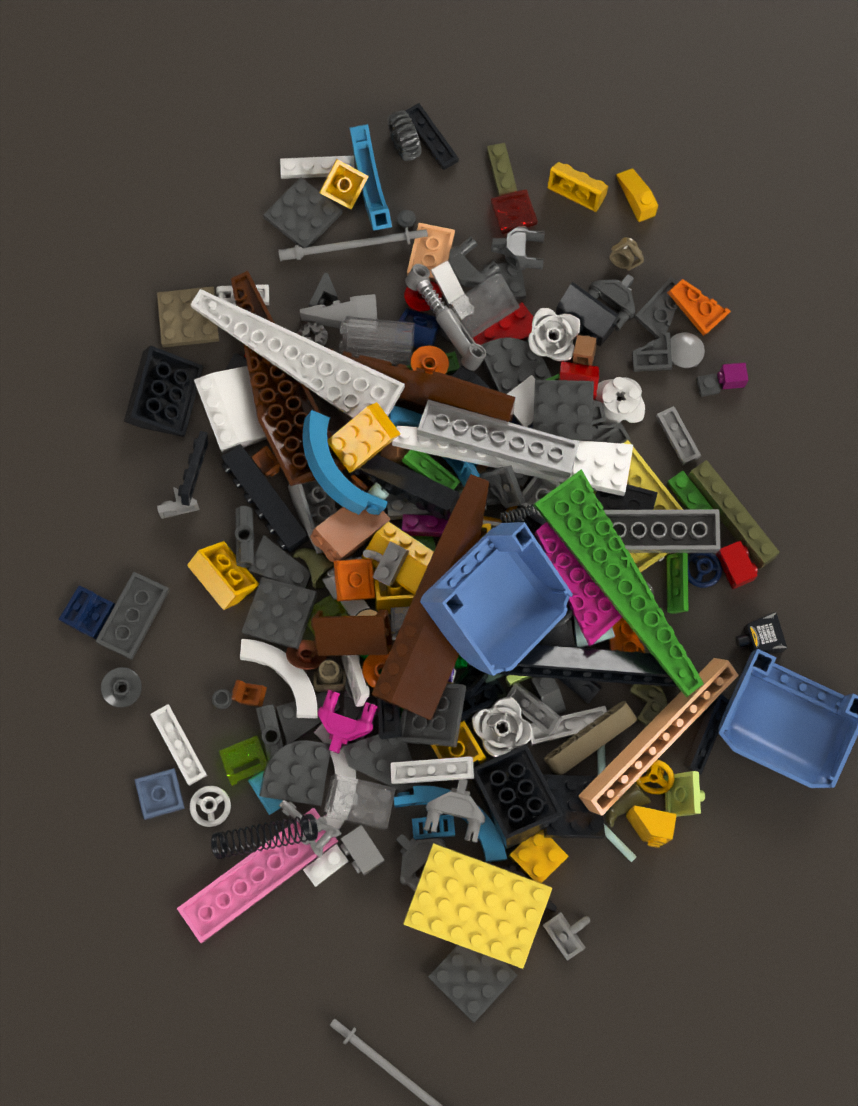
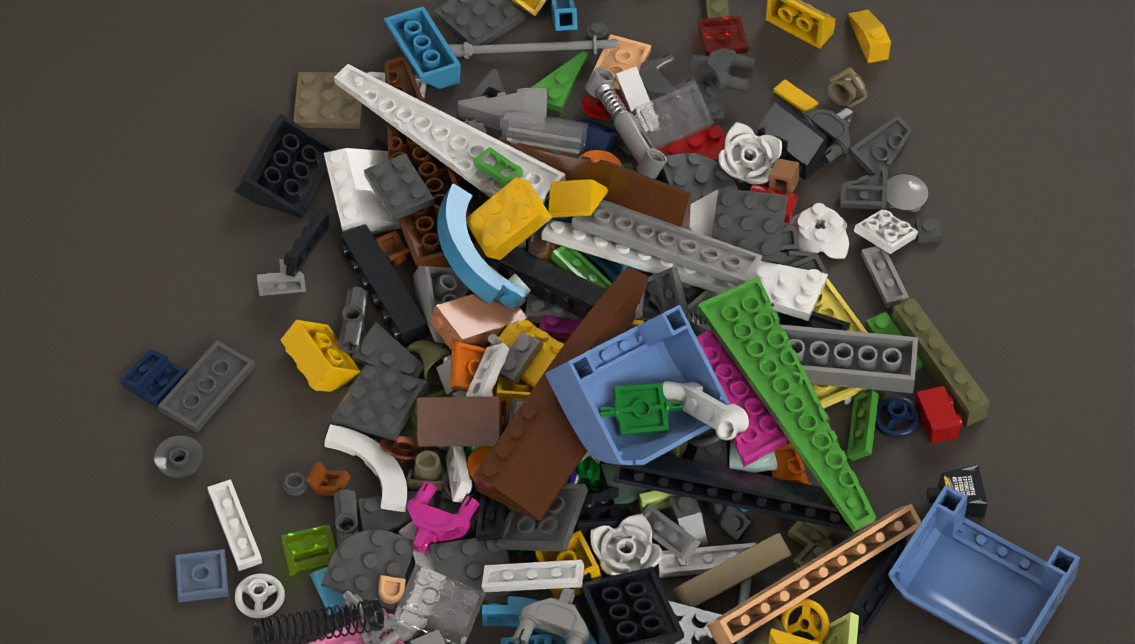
camera: 10 degrees right, 20 degrees down
orange wing [667,279,731,336] -> none
magenta brick [717,362,748,390] -> none
none -> dark grey plate [364,154,435,221]
none -> light nougat tile [378,575,406,604]
none -> dark azure slope [384,6,461,89]
none -> white plate [466,343,510,397]
none -> bright green piece [474,147,523,187]
none -> bright green wing [531,51,588,113]
none -> yellow slope [548,179,608,218]
none -> green plate [599,383,683,437]
none -> white plate [662,381,749,440]
none -> yellow piece [773,80,818,112]
none -> white tile [854,209,918,254]

